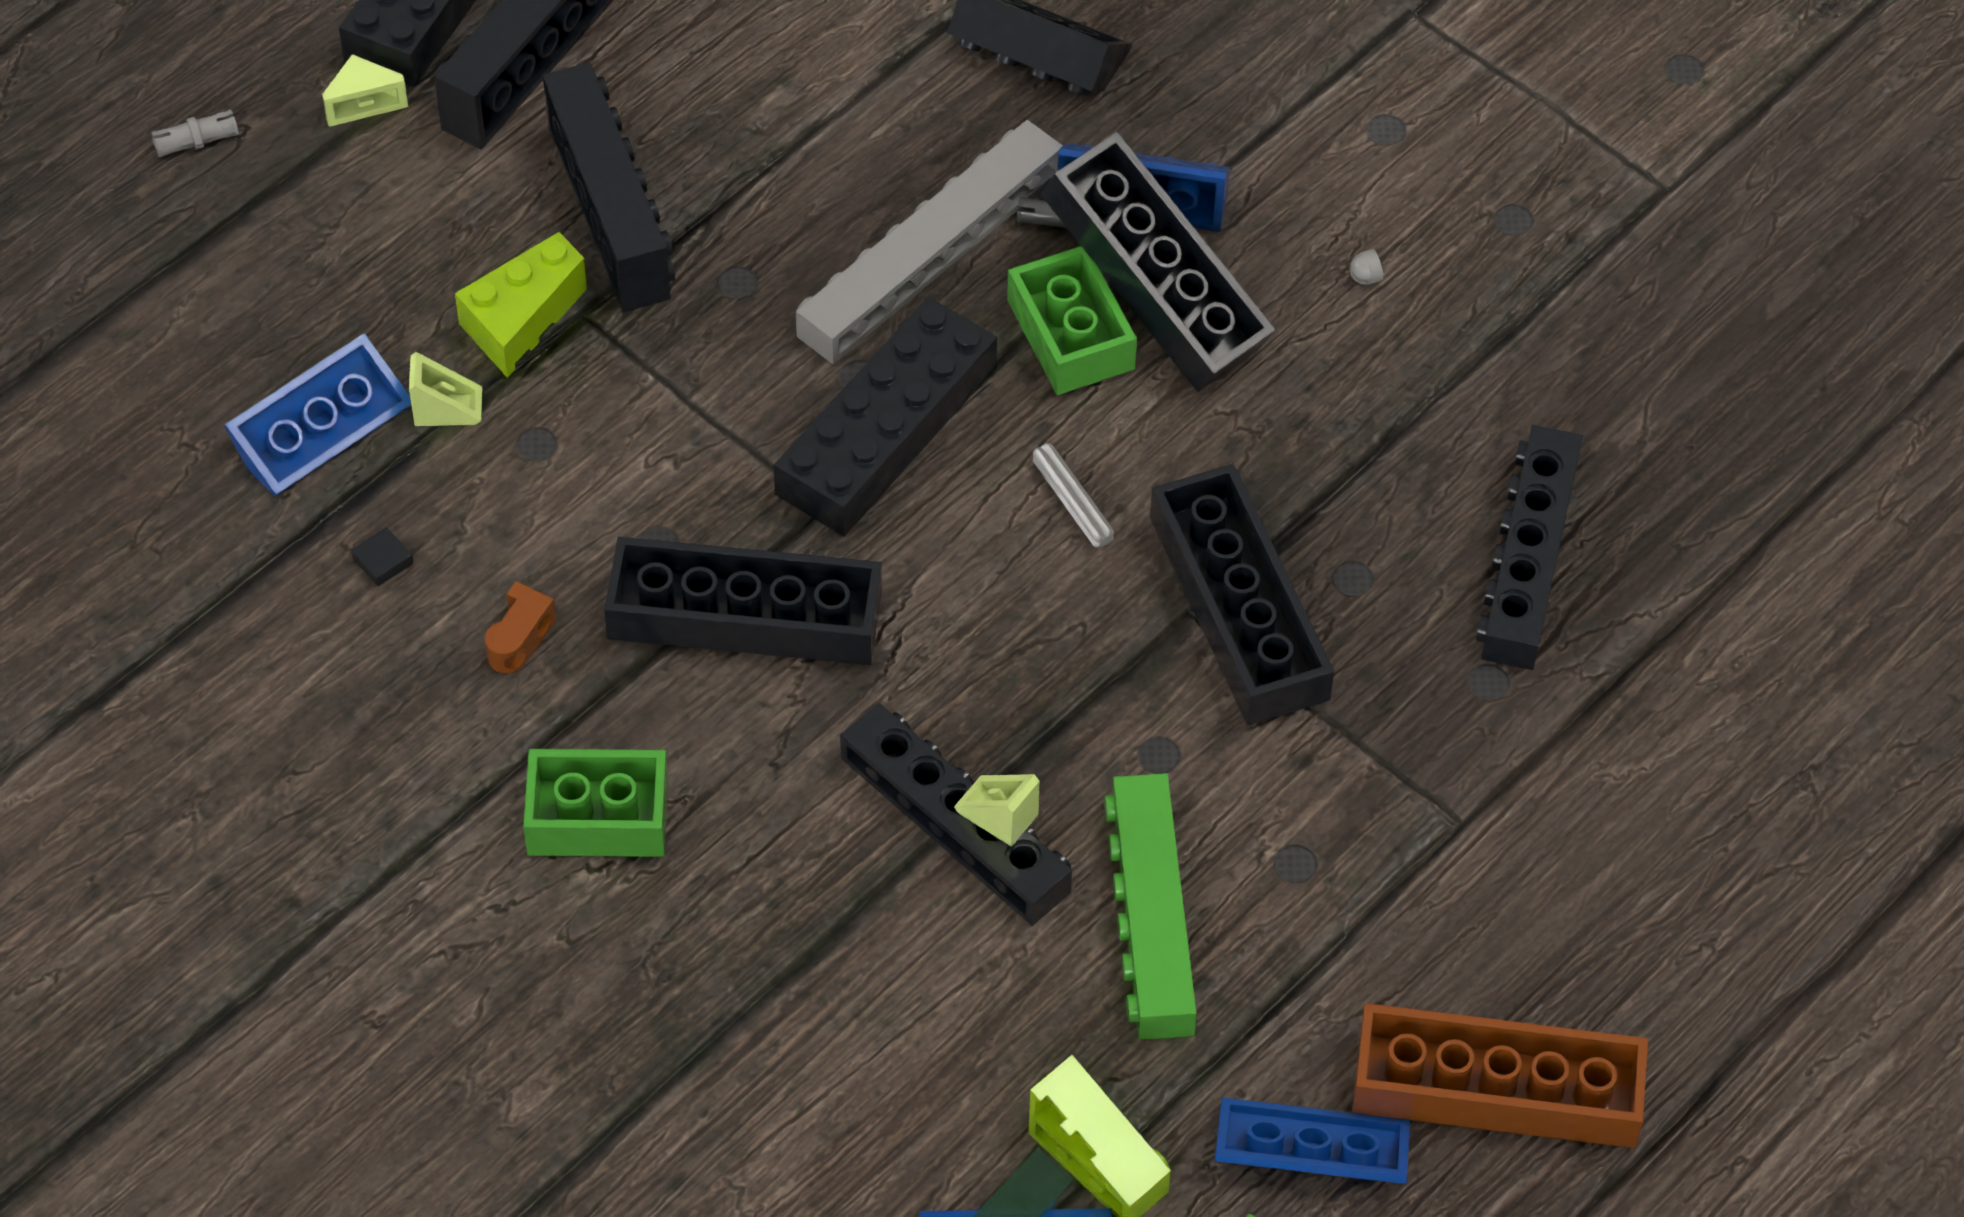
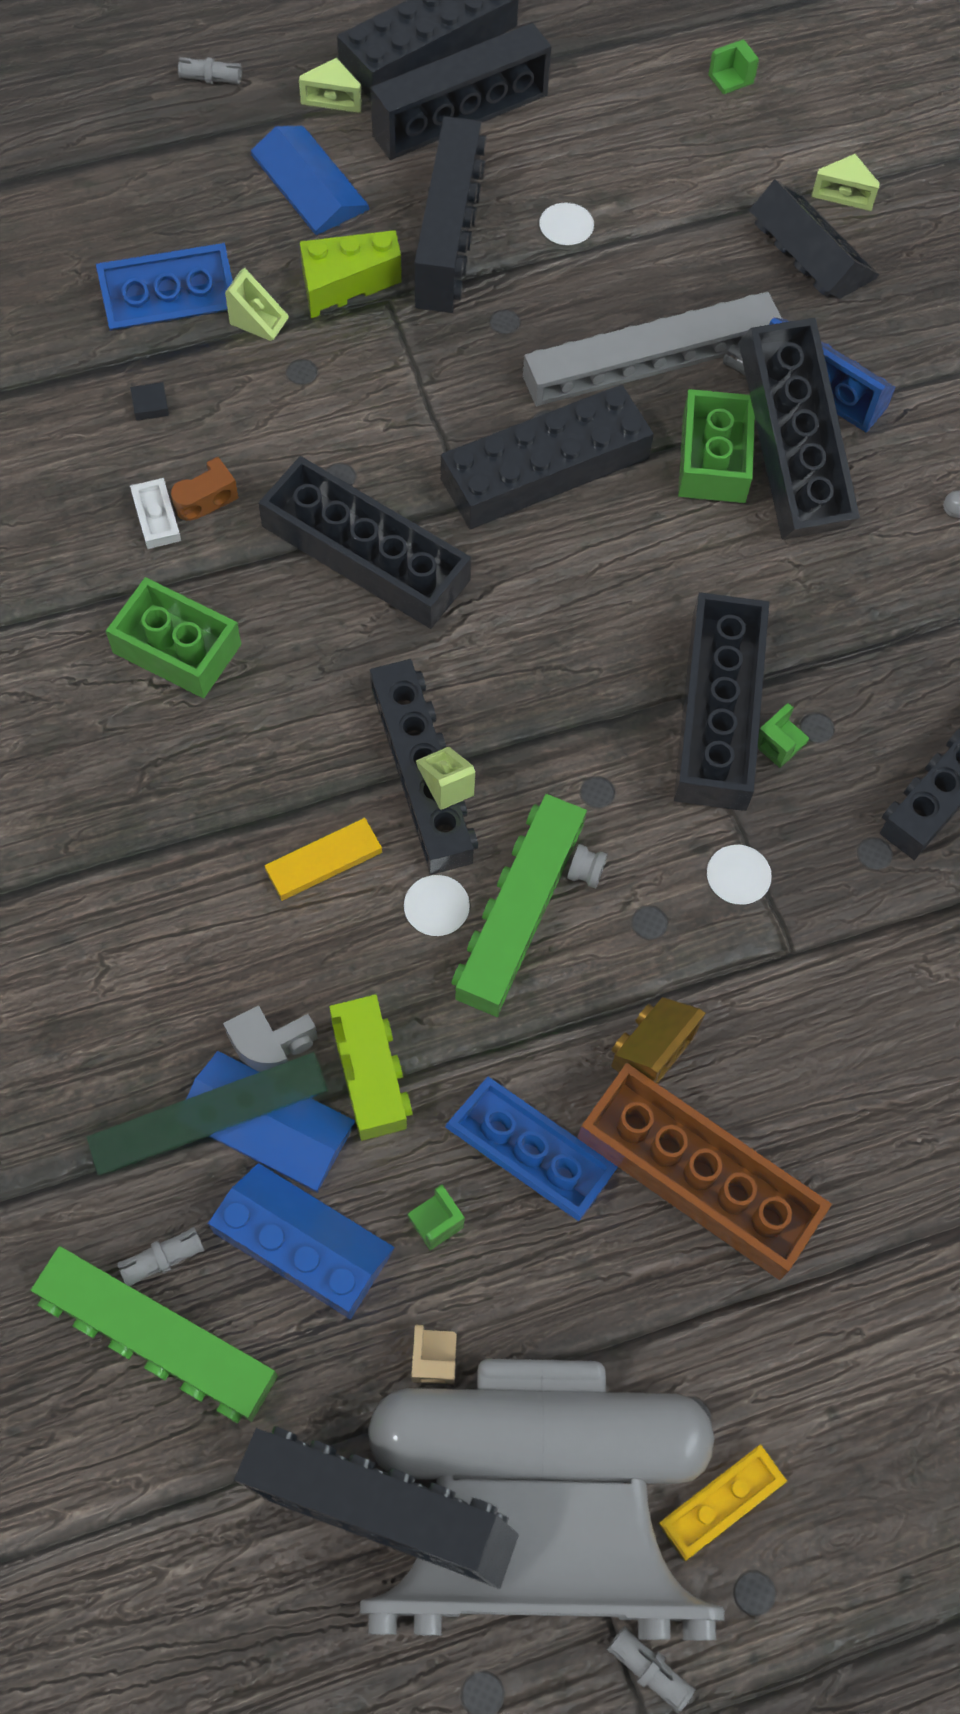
camera: 25 degrees right, 10 degrees up
light grey axle [1033,443,1114,548] -> none
none -> white plate [130,478,181,549]
none -> light grey brick [223,1005,318,1075]
none -> blue slope [251,126,369,235]
none -> yellow tile [264,818,382,901]
none -> white sticker [404,875,470,936]
none -> white sticker [540,203,594,245]
none -> light grey wheel [567,844,608,889]
none -> pearl gold slope [611,997,706,1084]
none -> white sticker [707,845,772,905]
none -> bright green panel [758,703,809,768]

